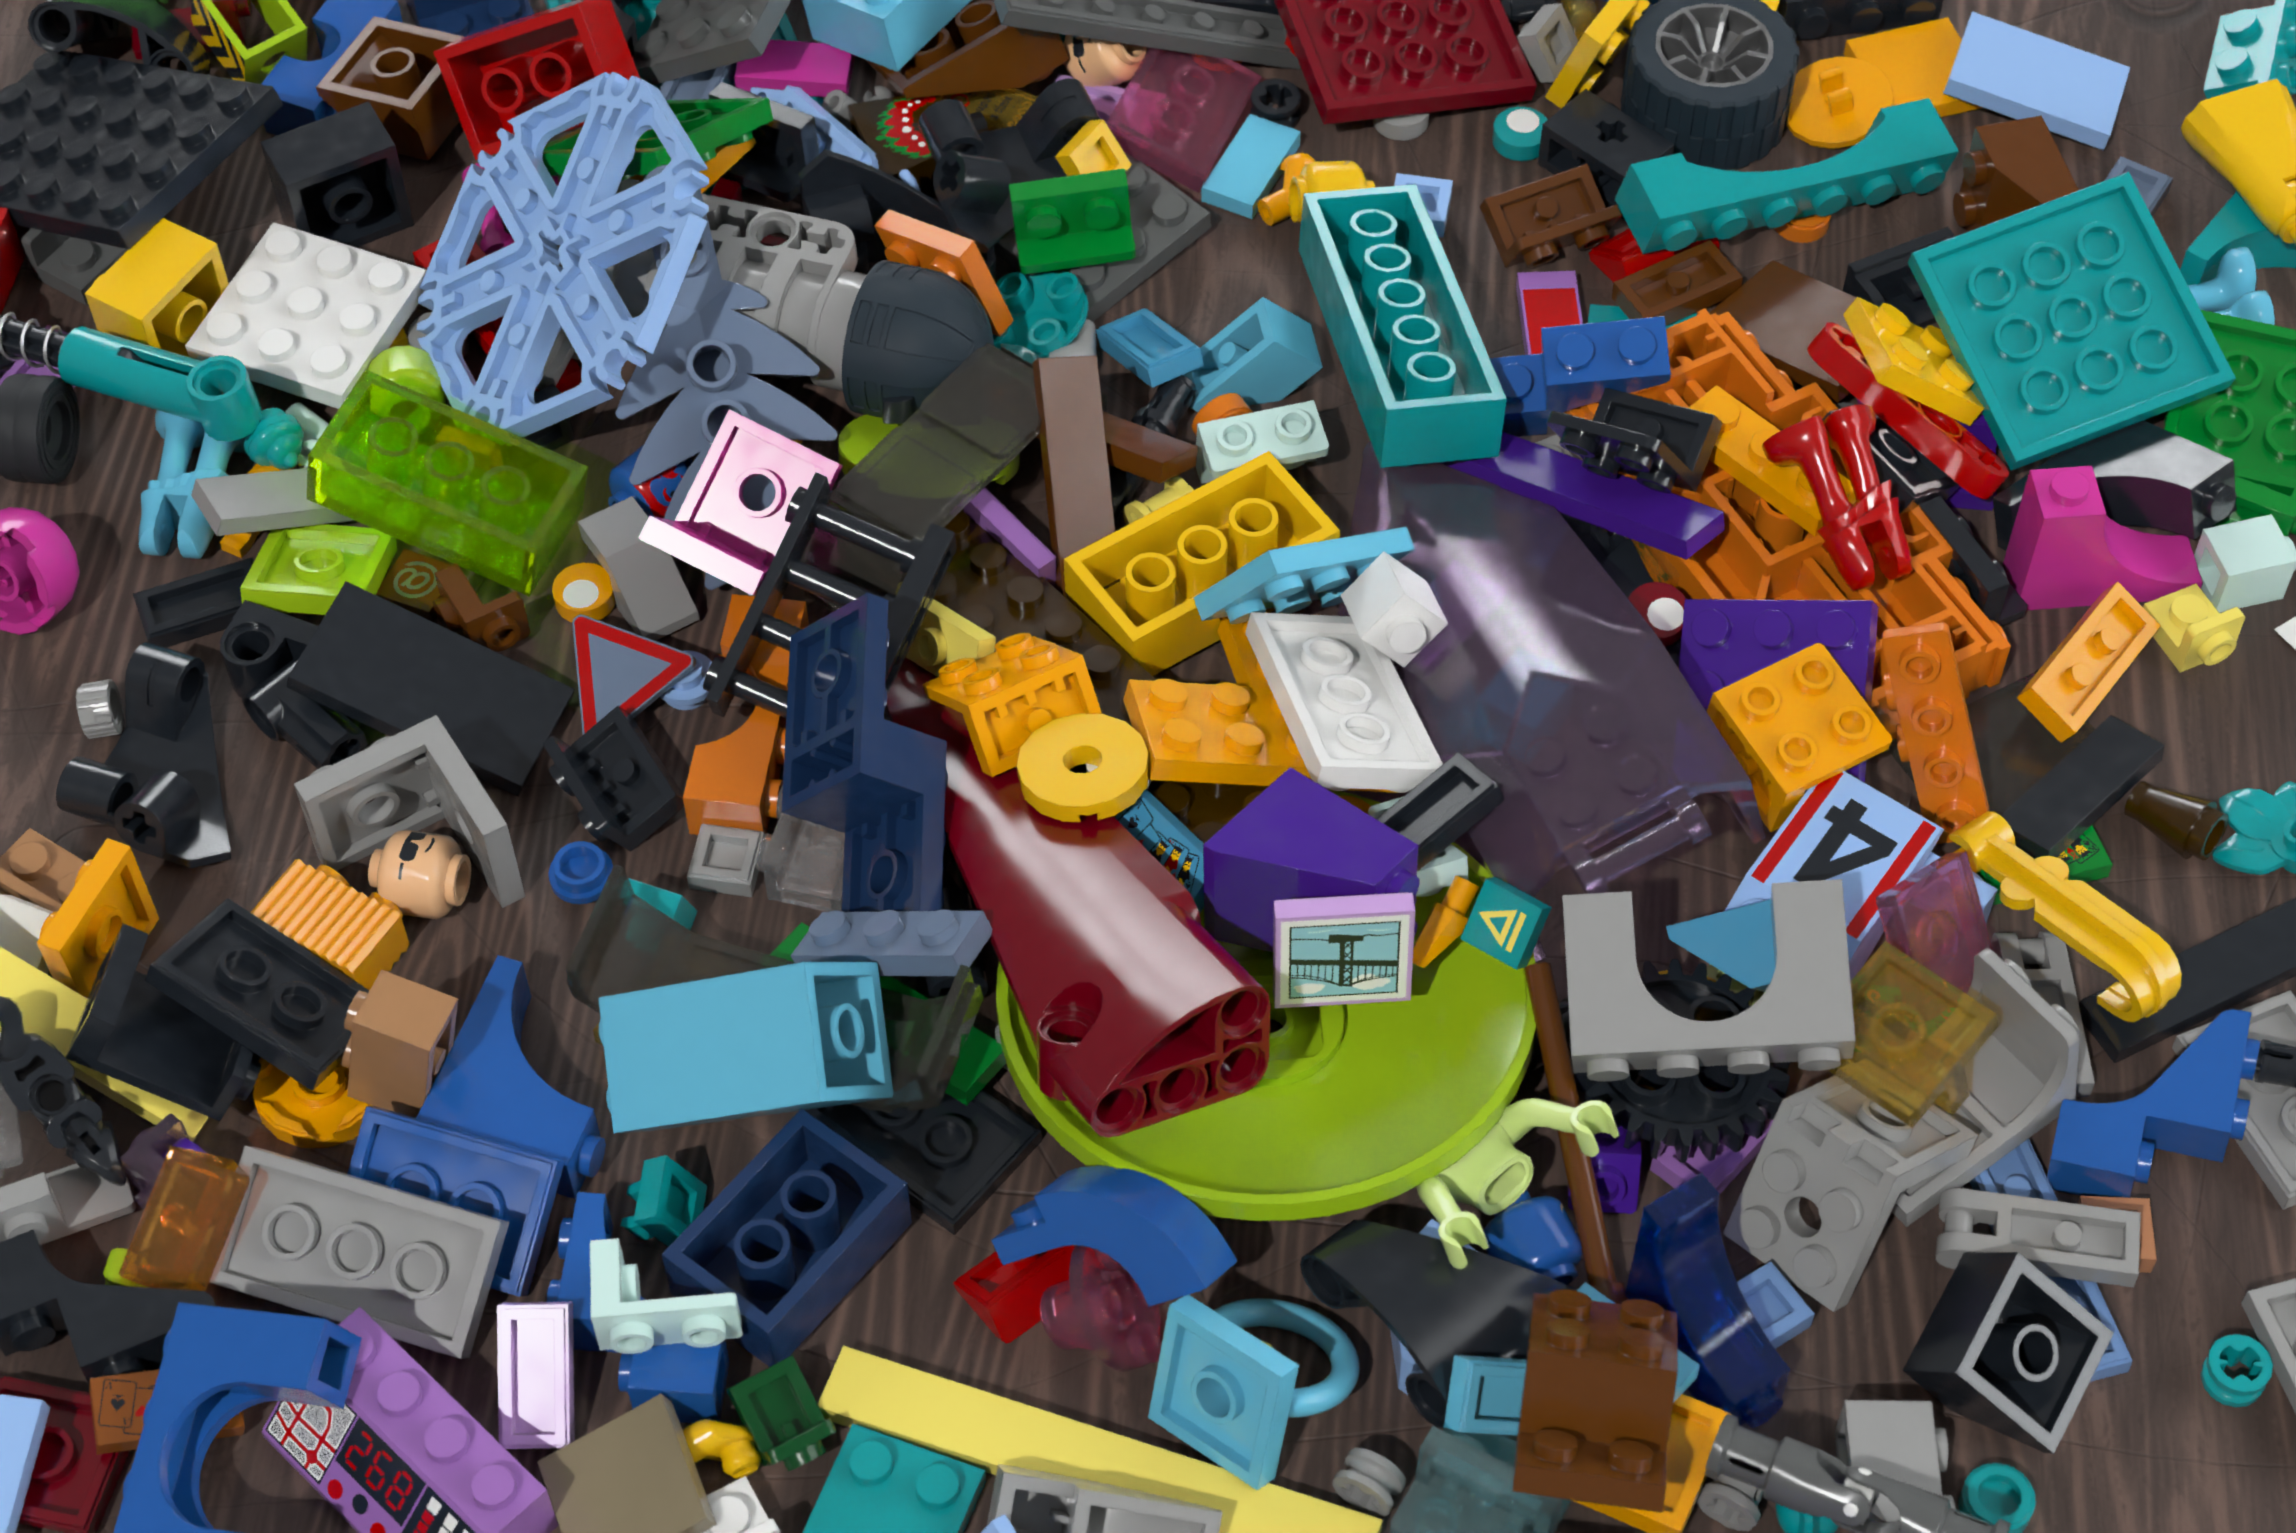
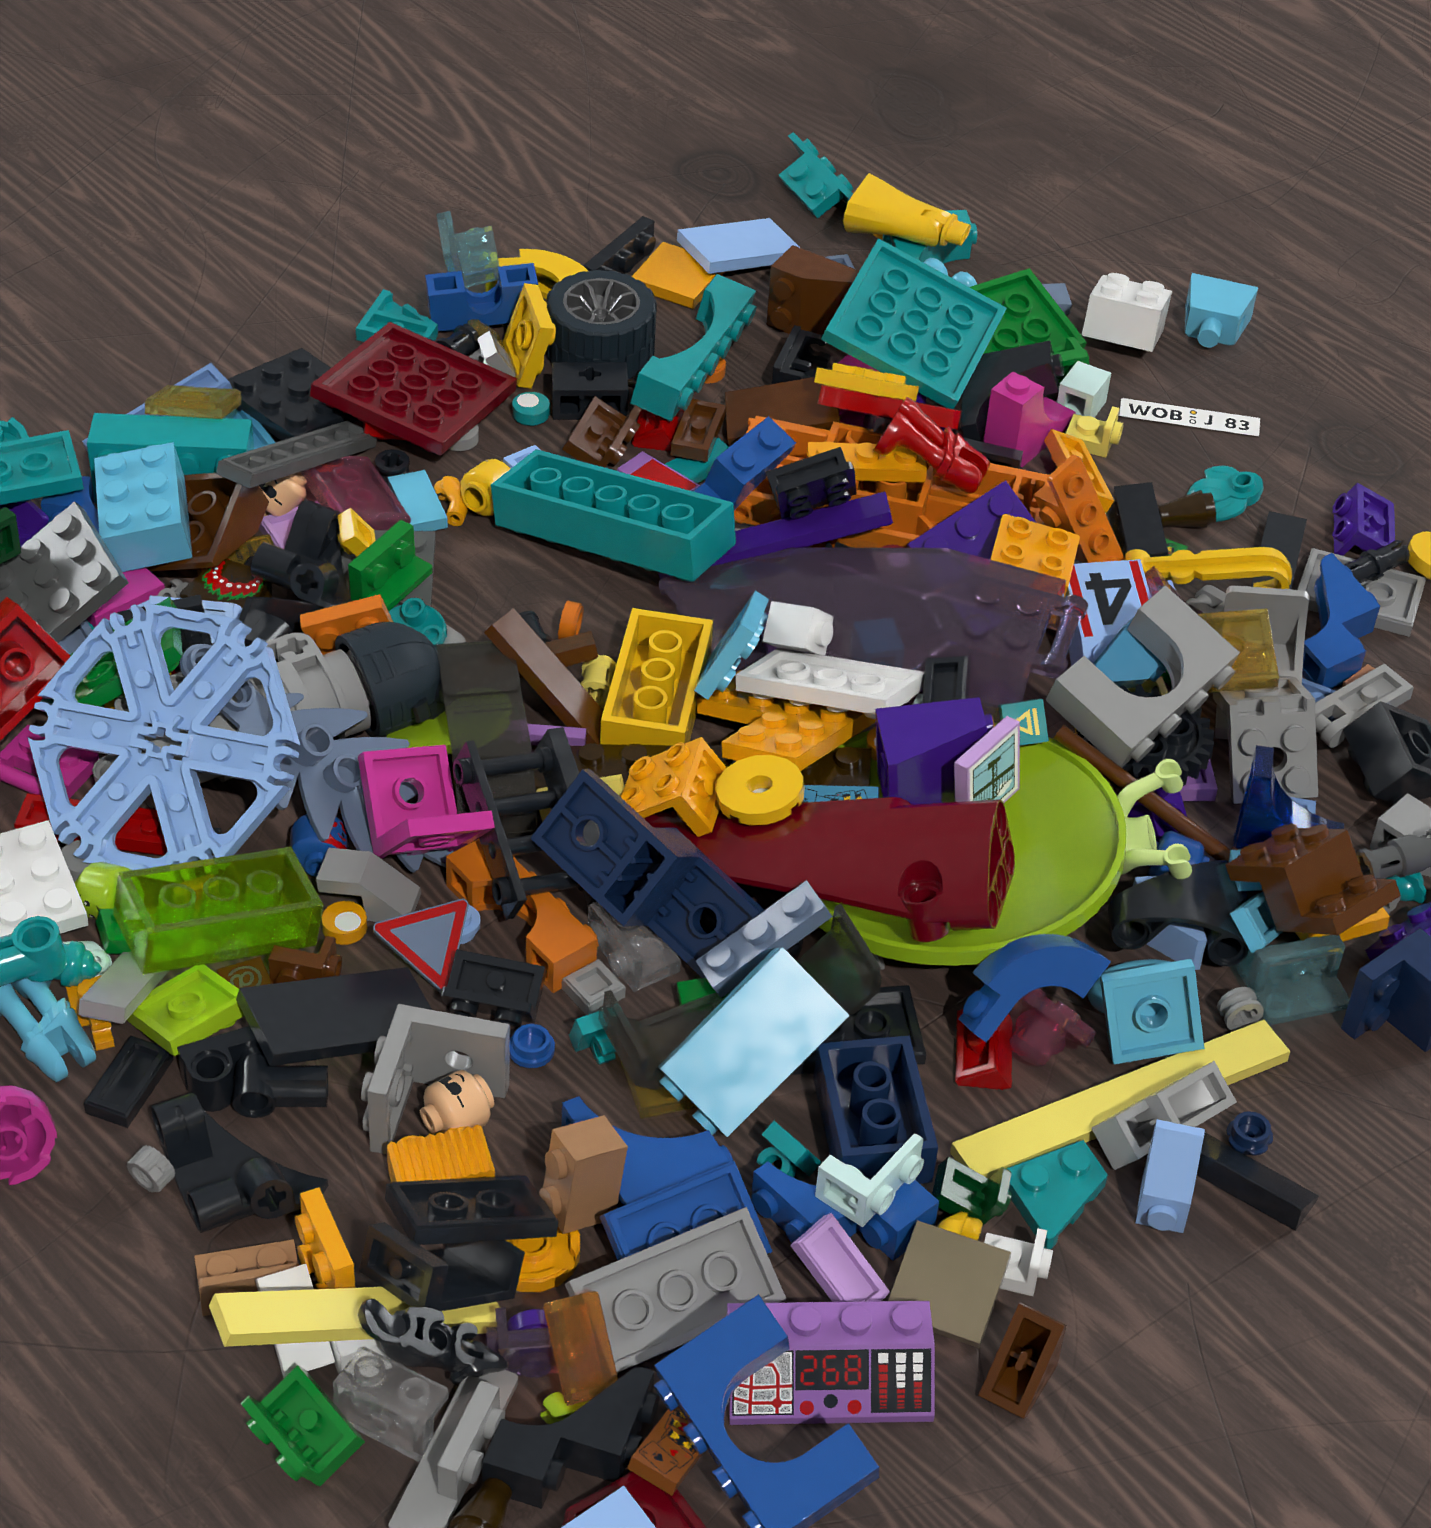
camera: 50 degrees left, 10 degrees down
dark azure tile [1096,308,1204,388] -> none
medium azure slope [1183,297,1323,412] -> none
light aqua bracket [1195,400,1329,484] -> none
light orange piece [1786,56,1894,149] -> none

